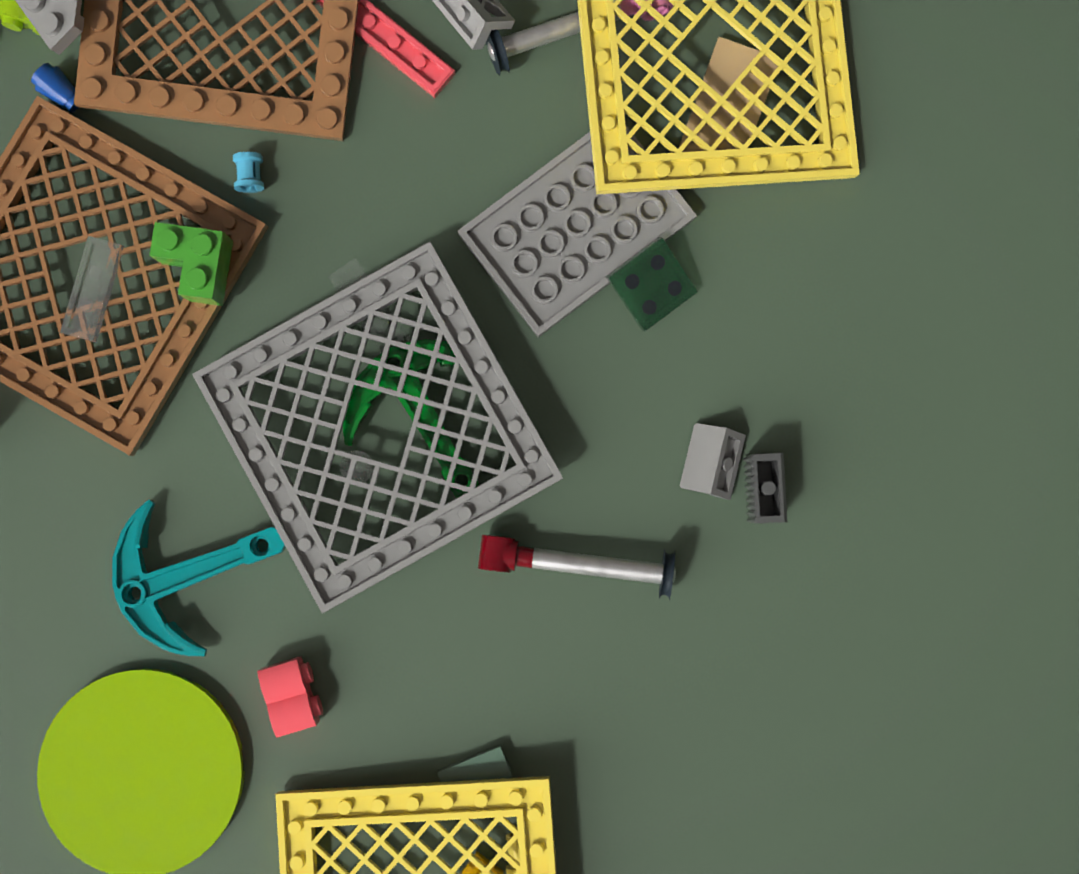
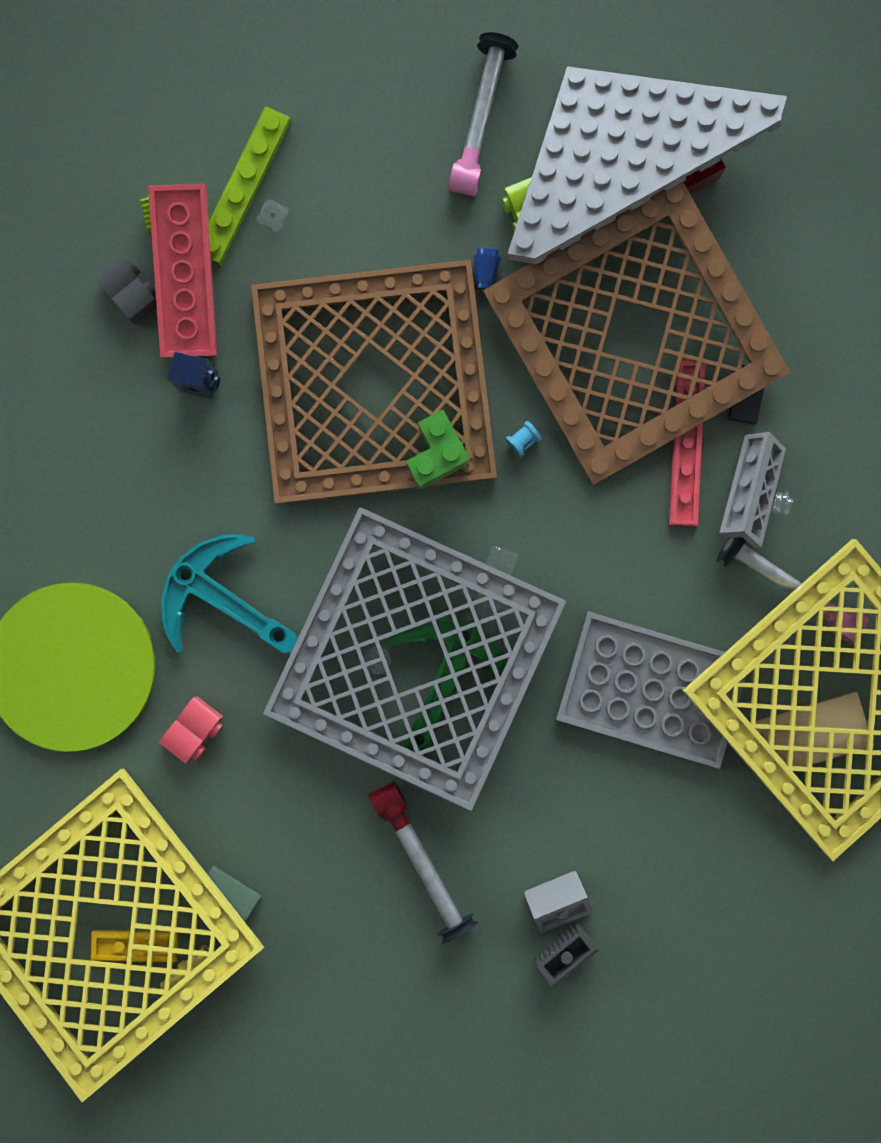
camera: 55 degrees right, 0 degrees up
clear tile [60,236,124,343] -> none
clear green tile [606,237,698,332] -> none

